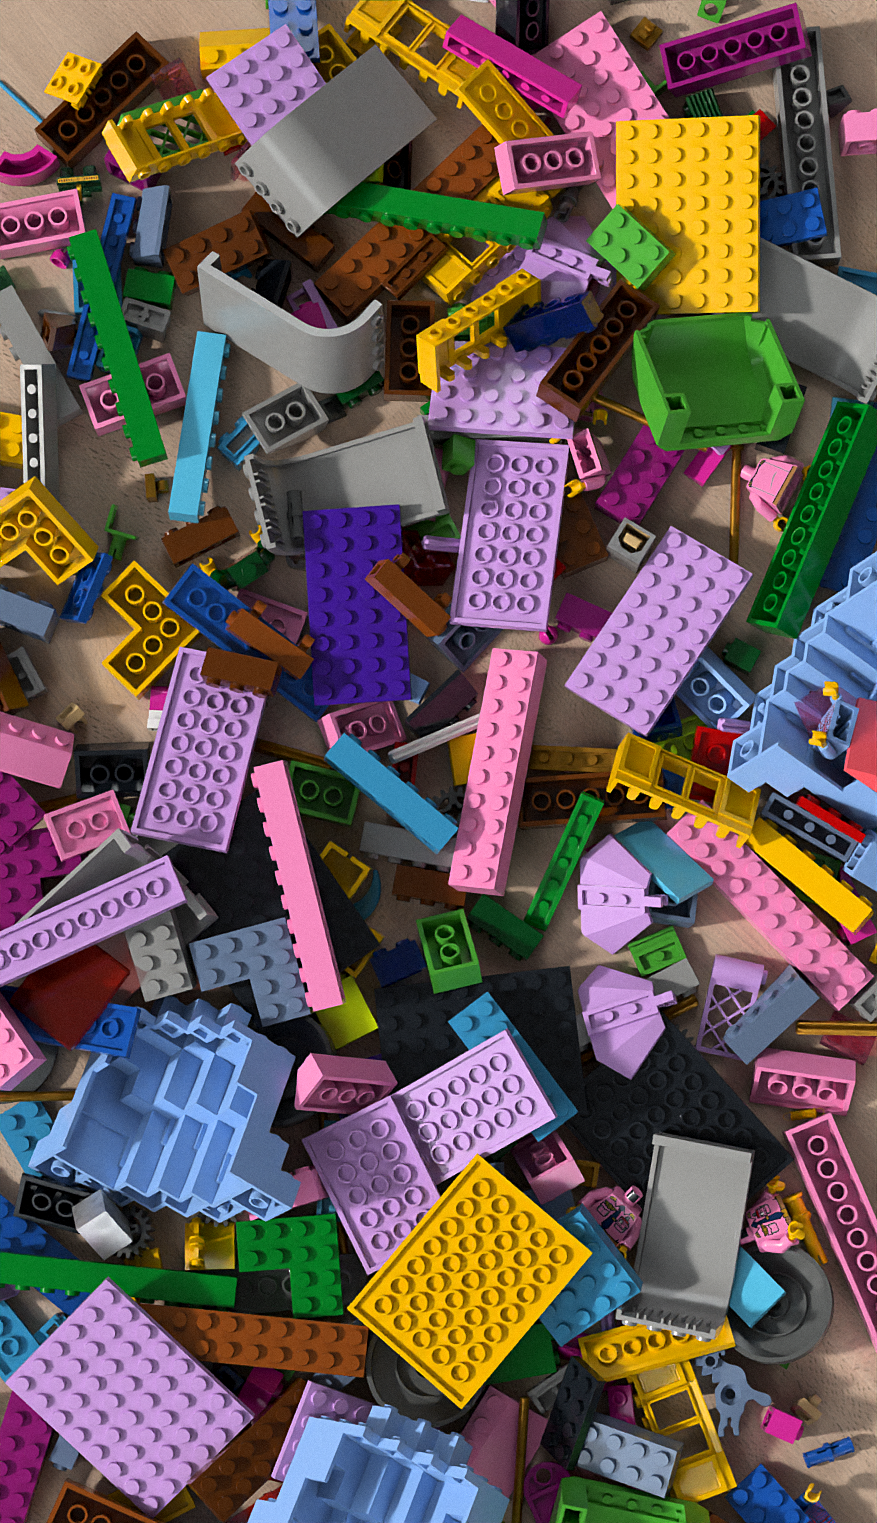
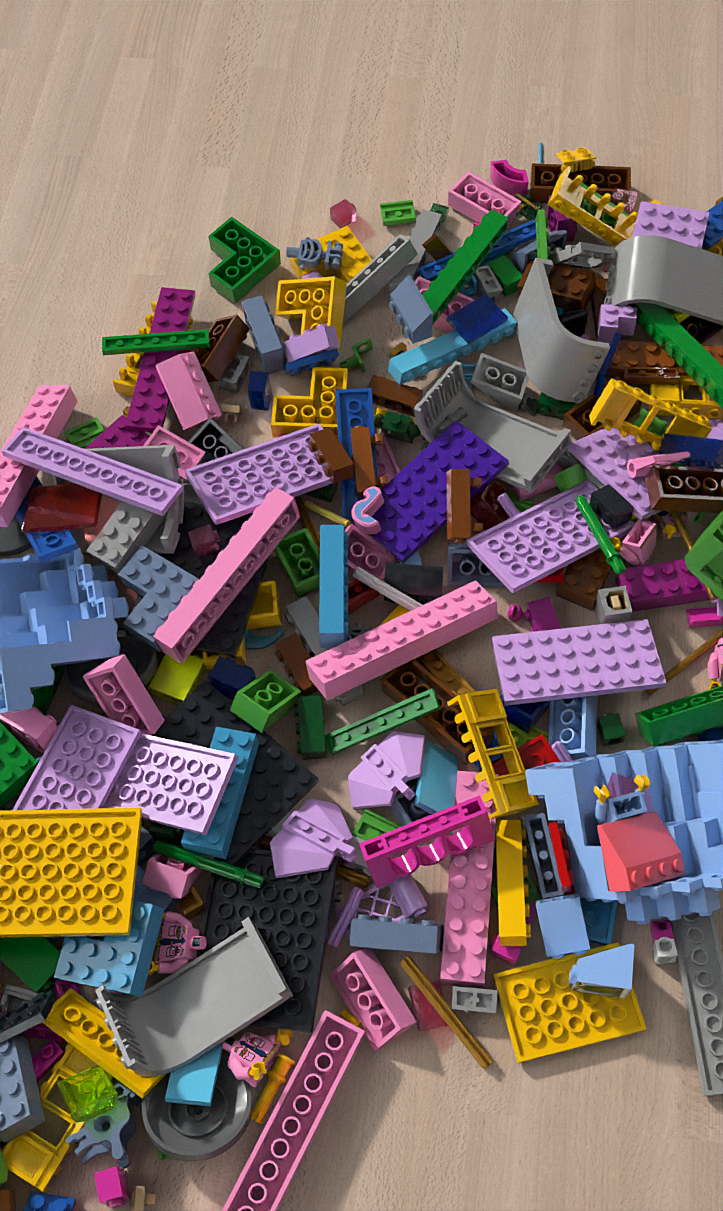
camera: 55 degrees right, 20 degrees down
none -> clear neon green slope [57,1065,118,1122]
none -> green axle [153,840,264,888]
none -> clear pink brick [188,524,220,557]
none -> clear blue brick [247,371,272,411]
none -> lavender brick [283,324,340,363]
none -> light yellow bar [304,501,351,527]
none -> lavender axle [326,887,364,948]
none -> bright pink animal [351,487,384,534]
none -> dark pink fence [359,795,495,888]
none -> sand blue slope [389,275,433,344]
none -> clear blue tile [446,294,508,344]
none -> bright green plate [535,210,550,260]
none -> light grey slope [547,242,615,269]
none -> green axle [575,495,626,575]
none -> black brick [589,484,634,529]
none -> clear blue tile [594,332,622,397]
none -> lavender brick [597,304,637,345]
none -> bright pink piece [627,451,690,478]

